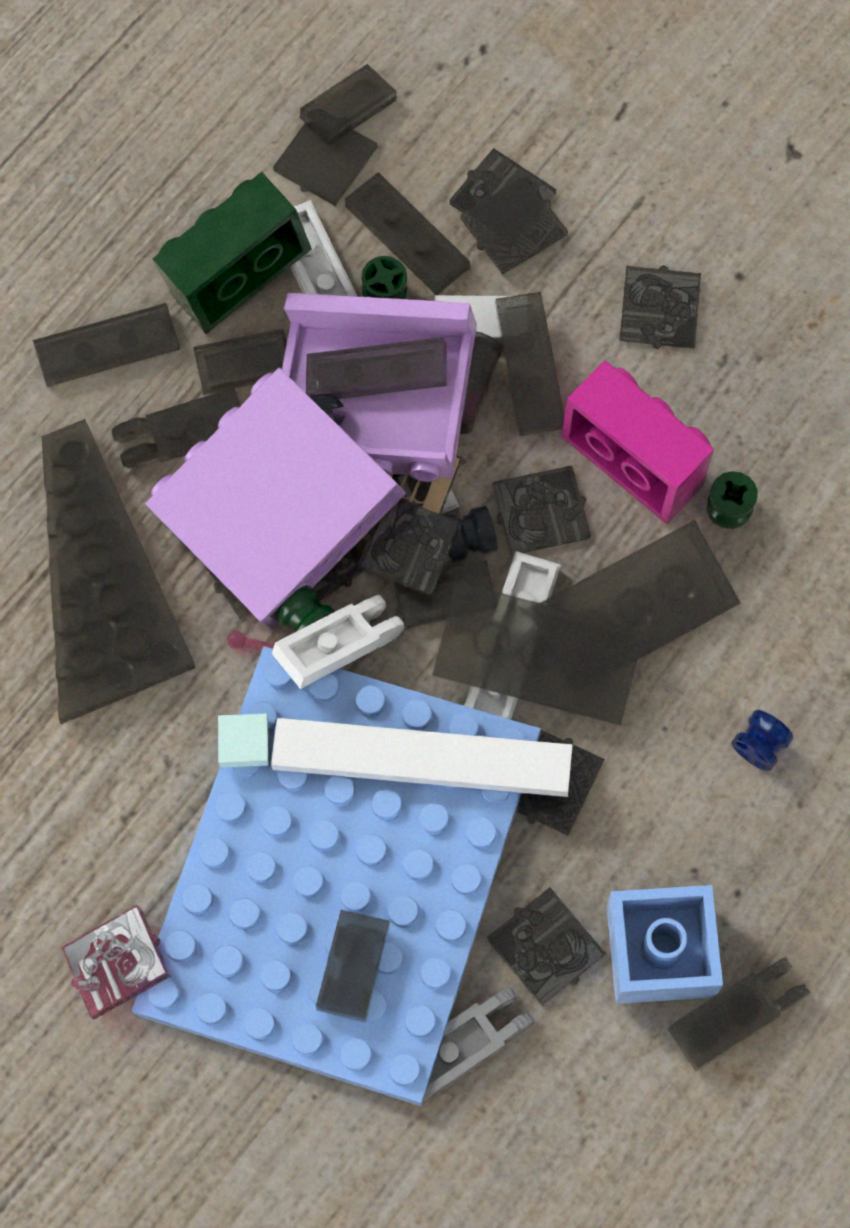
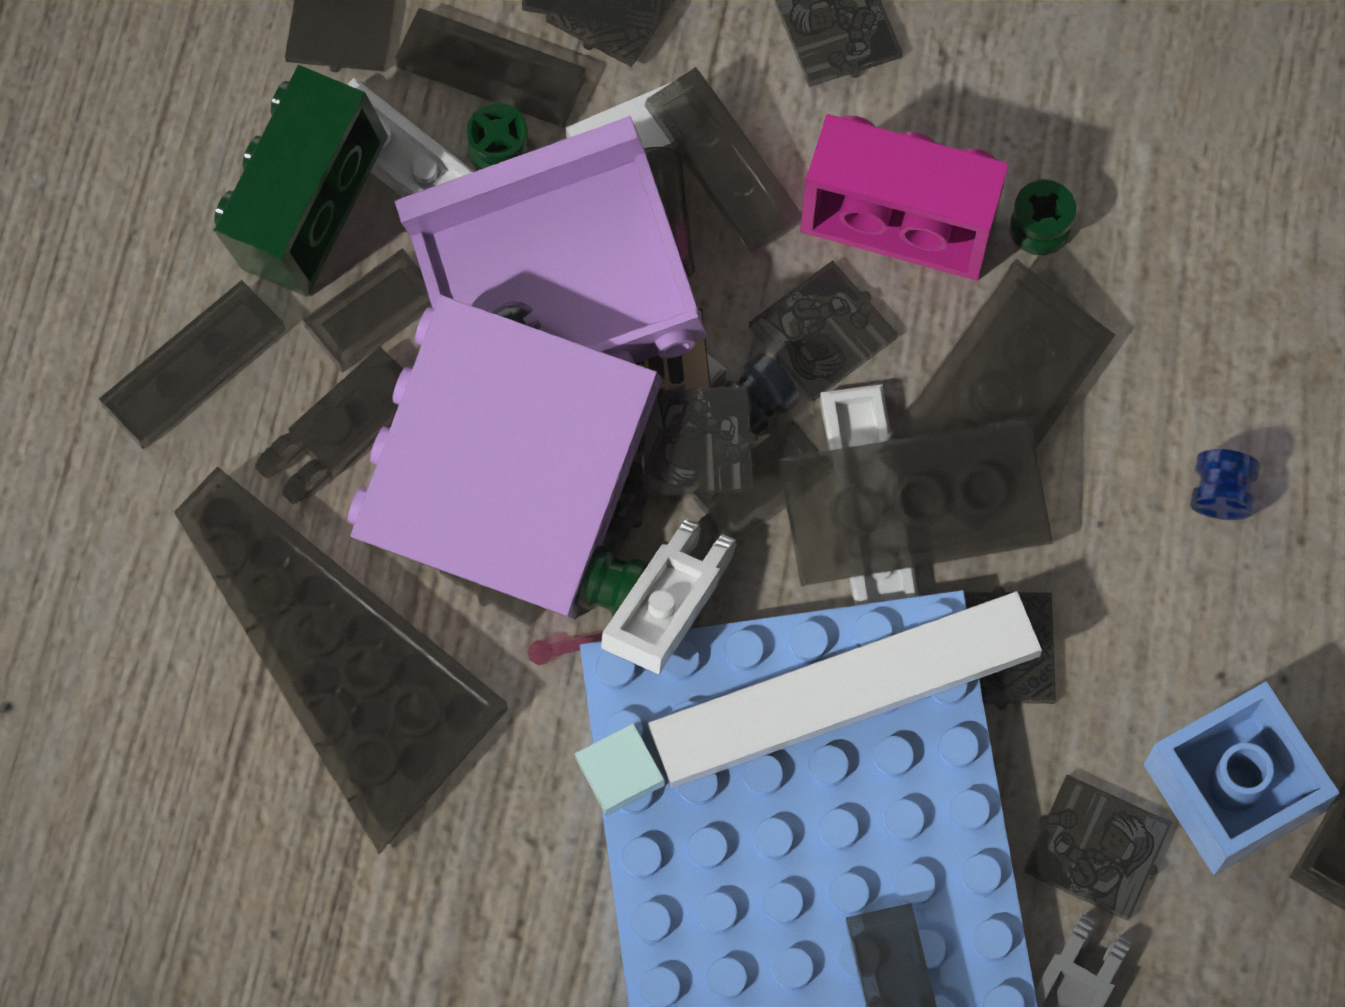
camera: 25 degrees left, 0 degrees up
clear smoke tile [306,337,447,399] -> none

